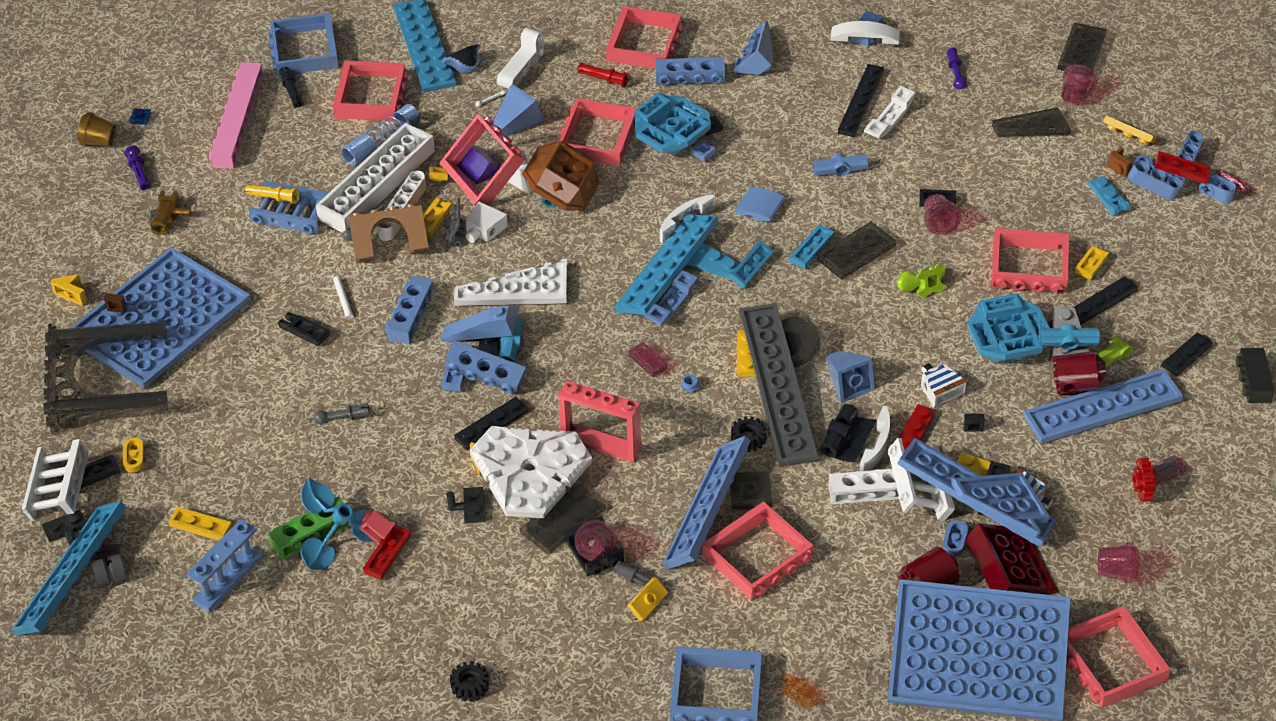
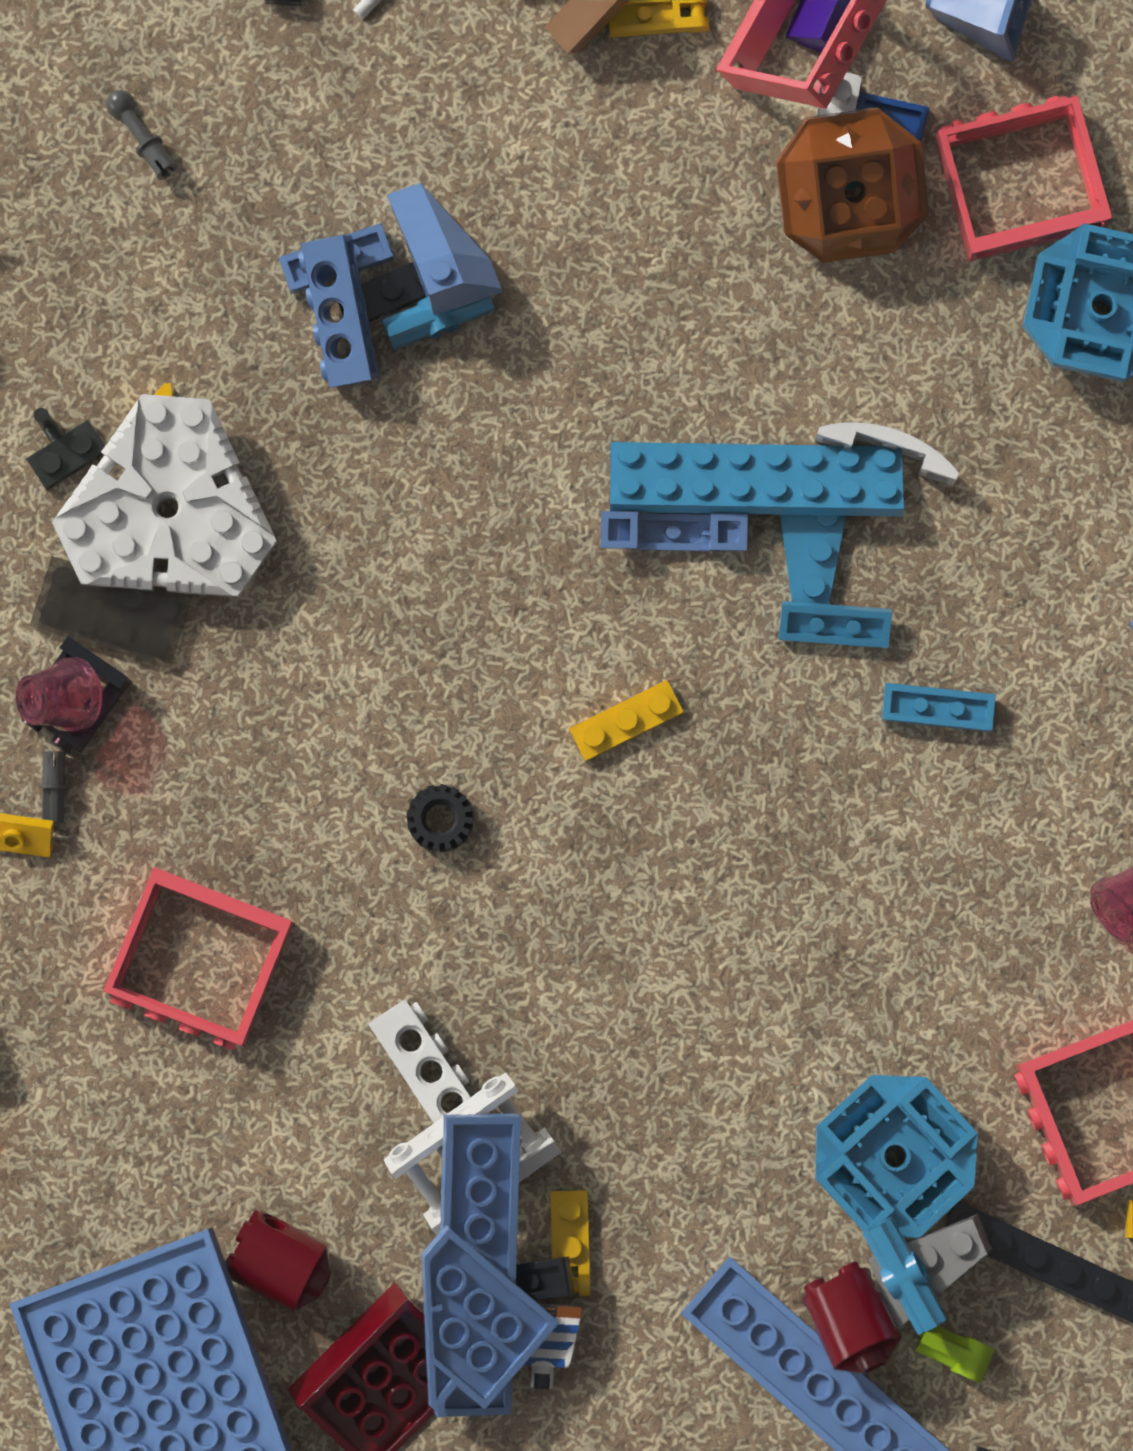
camera: 60 degrees right, 35 degrees up
medium blue brick [385,276,434,344] -> none
dark grey hinge [444,198,464,248] -> none
white wing [454,258,567,306] -> none
black plate [454,397,528,450] -> none
white torso [466,202,508,243] -> none
coral window [558,380,641,463] -> none
clear pink plate [628,342,668,377] -> none
medium blue plate [662,436,750,569] -> none
medium blue plate [681,374,700,392] -> none
medium blue plate [691,140,716,162] -> none
clear smoke plate [730,471,772,509] -> none
medium blue slope [735,187,785,221] -> none
dark grey plate [739,303,818,467] -> none
clear smoke piece [781,317,821,367] -> none
clear smoke plate [817,221,896,280] -> none
black panel [819,404,876,462] -> none
medium blue slope [827,351,875,403] -> none
white slope [860,406,890,471] -> none
lime animal [896,264,947,299] -> none
red plate [899,404,936,450] -> none
torso [921,363,966,408] -> none
medium blue plate [942,520,968,557] -> none
black plate [963,413,985,432] -> none

